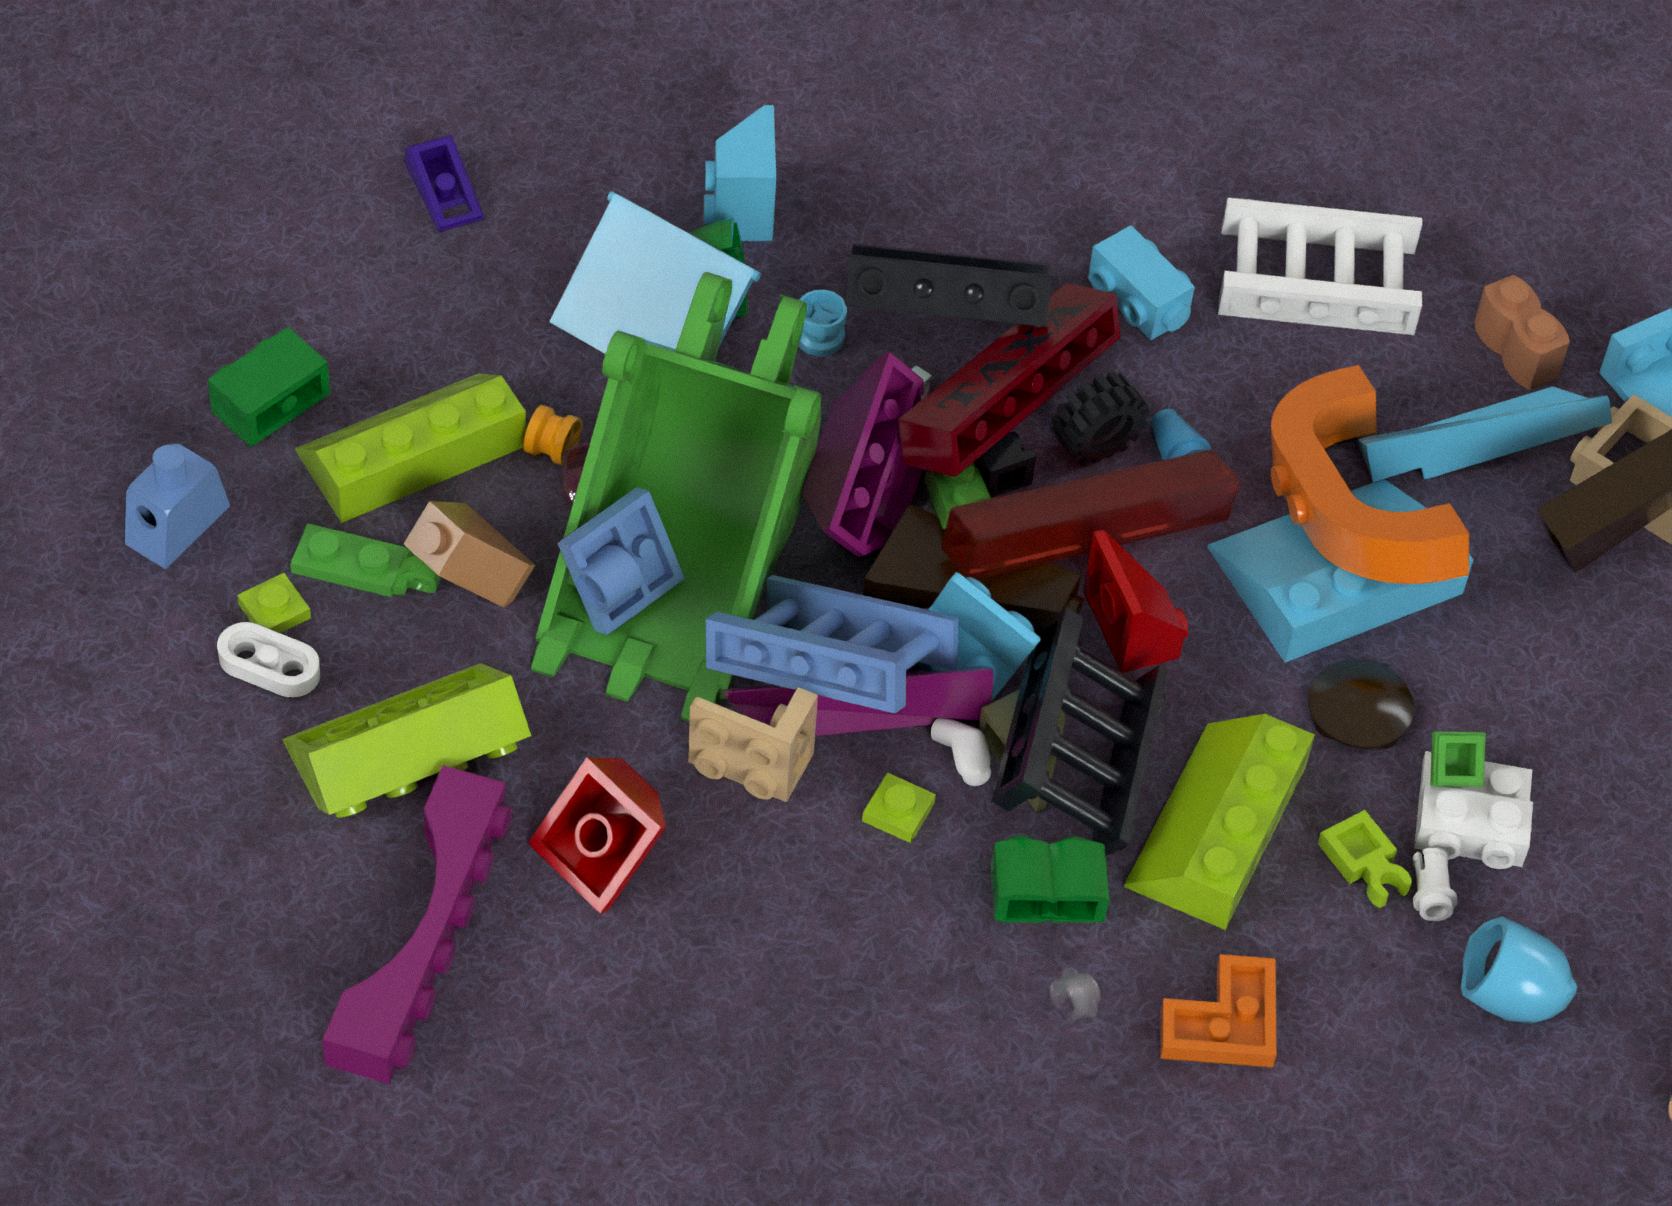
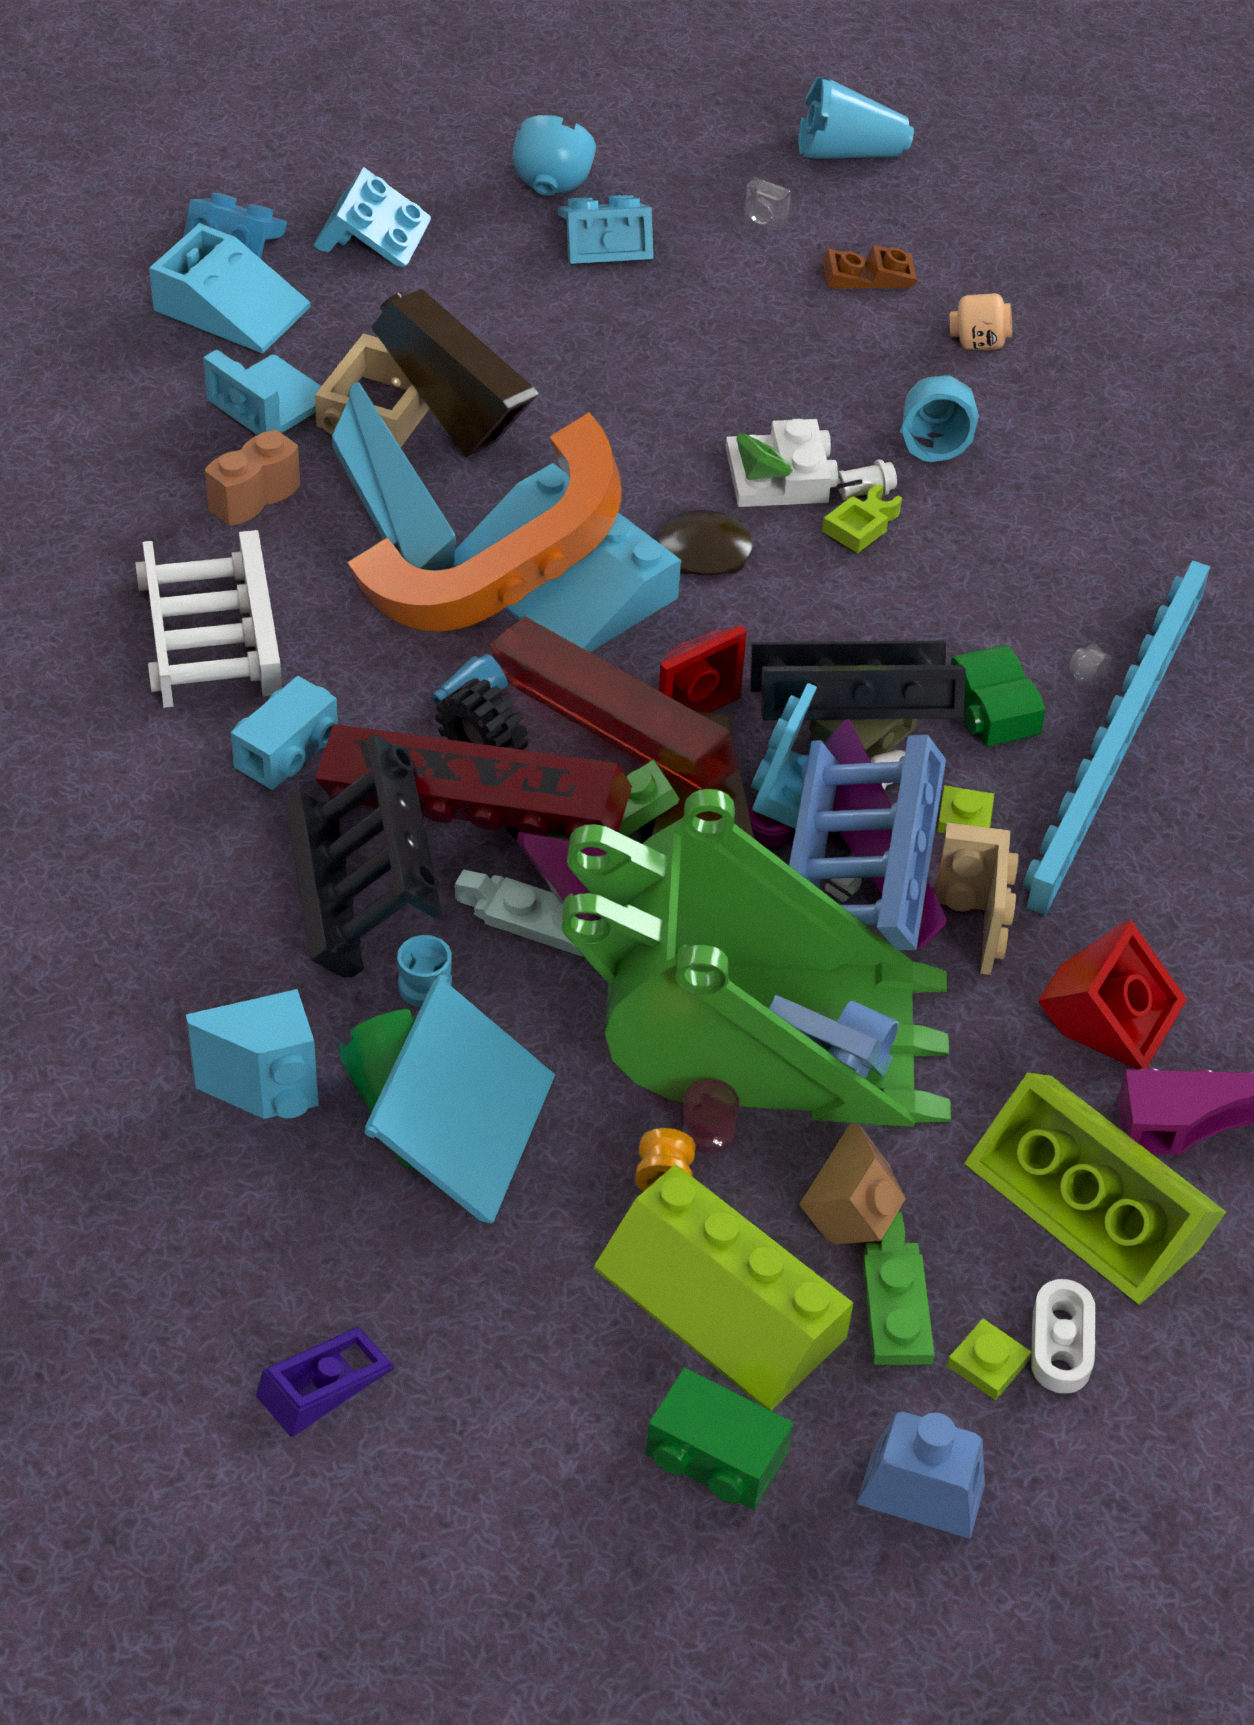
camera: 105 degrees left, 5 degrees down
lime slope [1124,714,1315,930] -> none
orange plate [1160,954,1277,1068] -> none
none -> medium azure plate [1023,560,1210,915]

